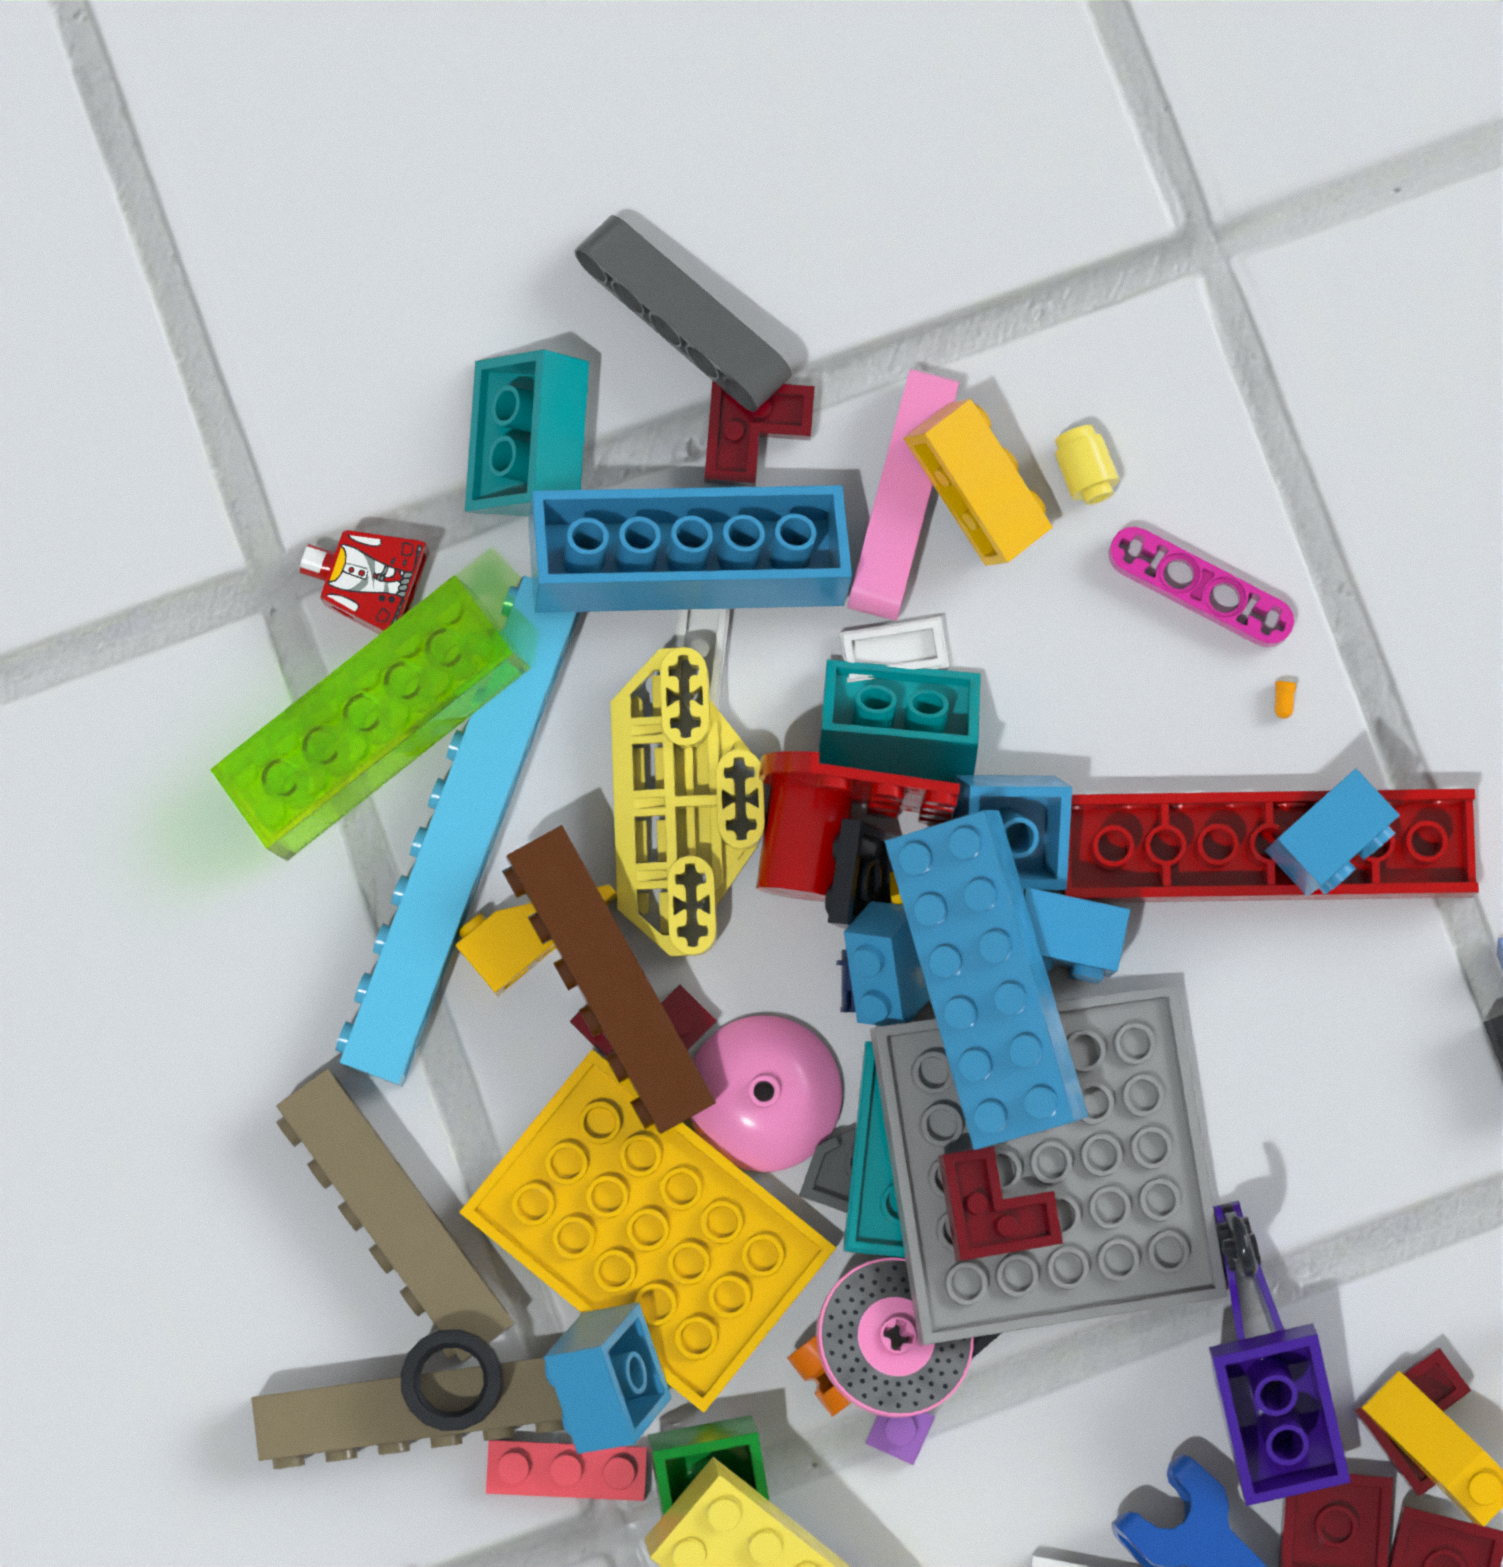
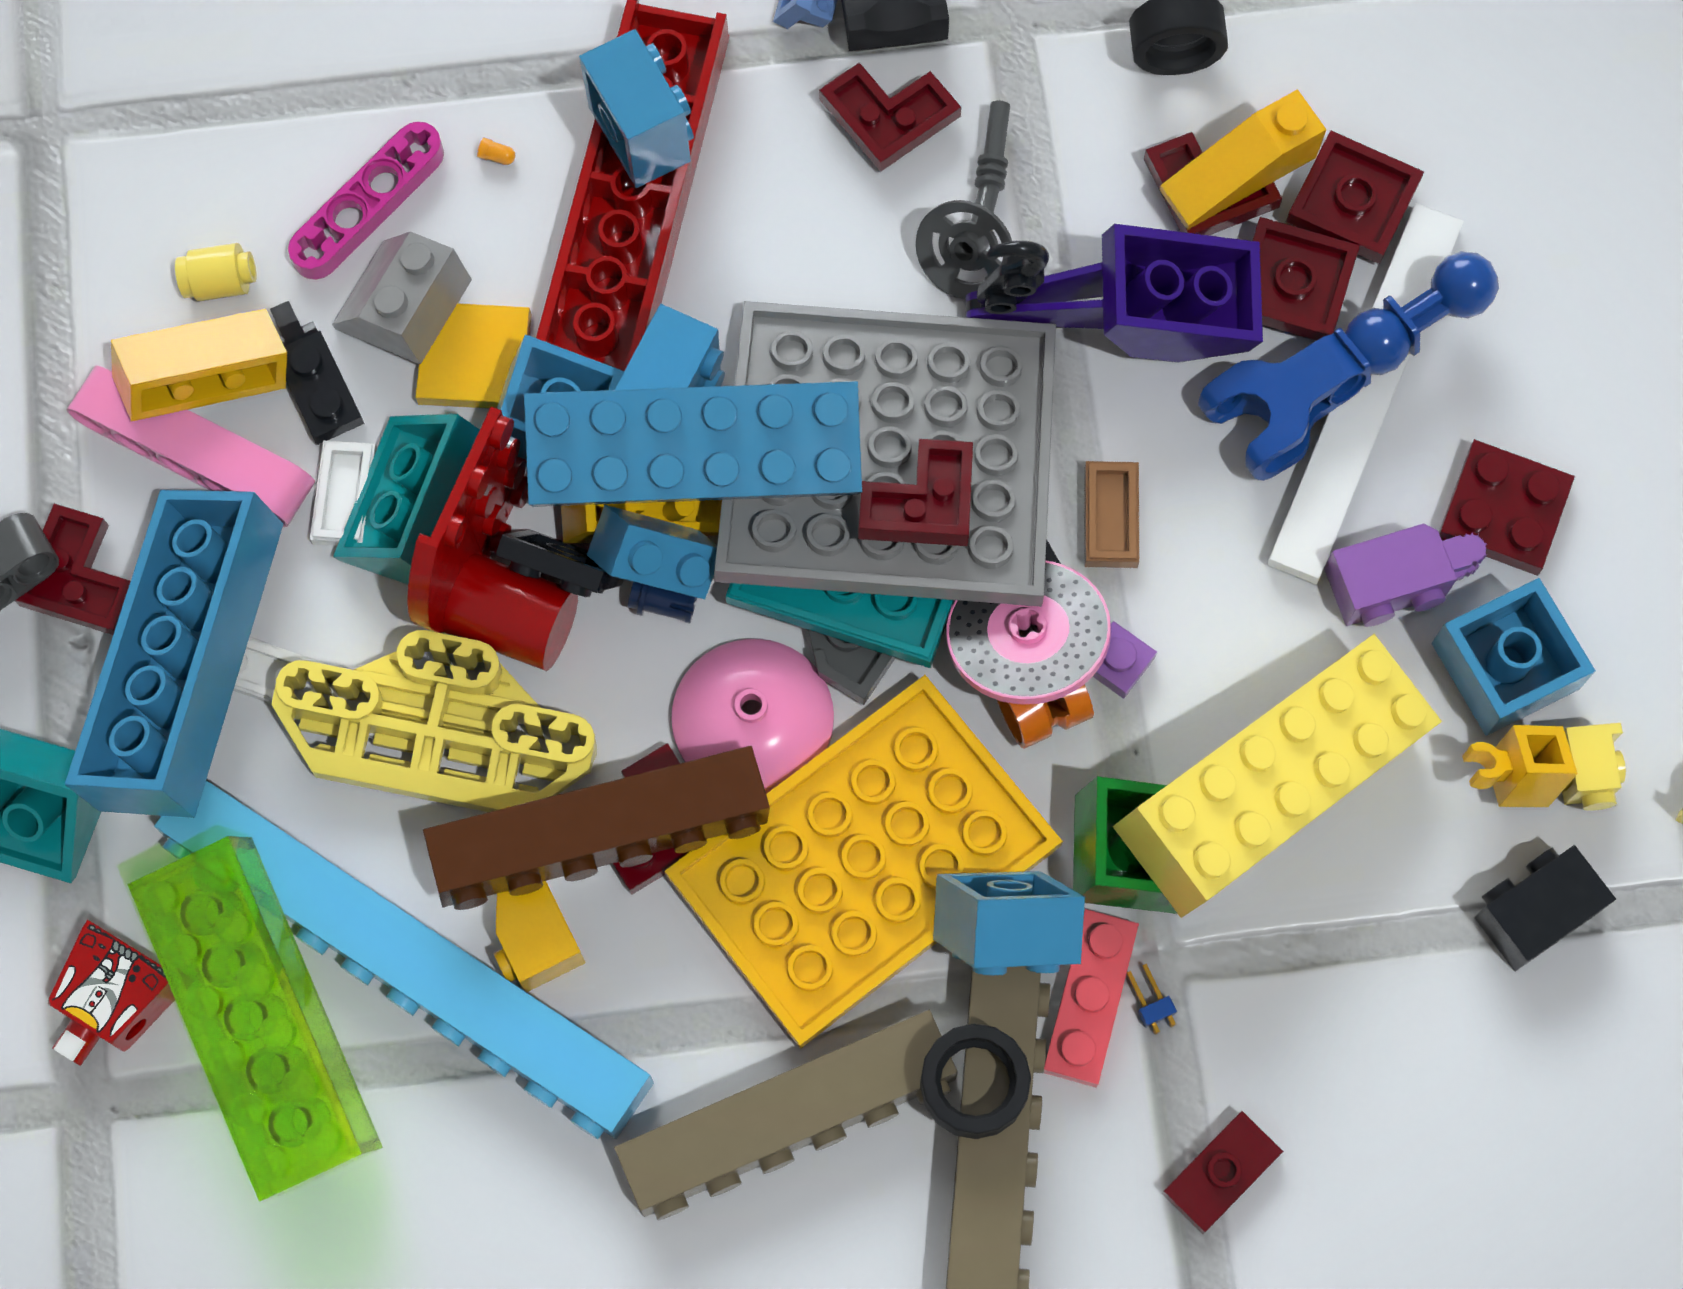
camera: 75 degrees left, 10 degrees down
none -> black hinge [270,301,365,445]
none -> light grey slope [332,231,472,364]
none -> yellow tile [415,303,532,409]
none -> dark red plate [819,62,961,172]
none -> dark grey dish [916,100,1012,299]
none -> medium nougat tile [1084,461,1139,568]
none -> piece [1127,964,1177,1035]

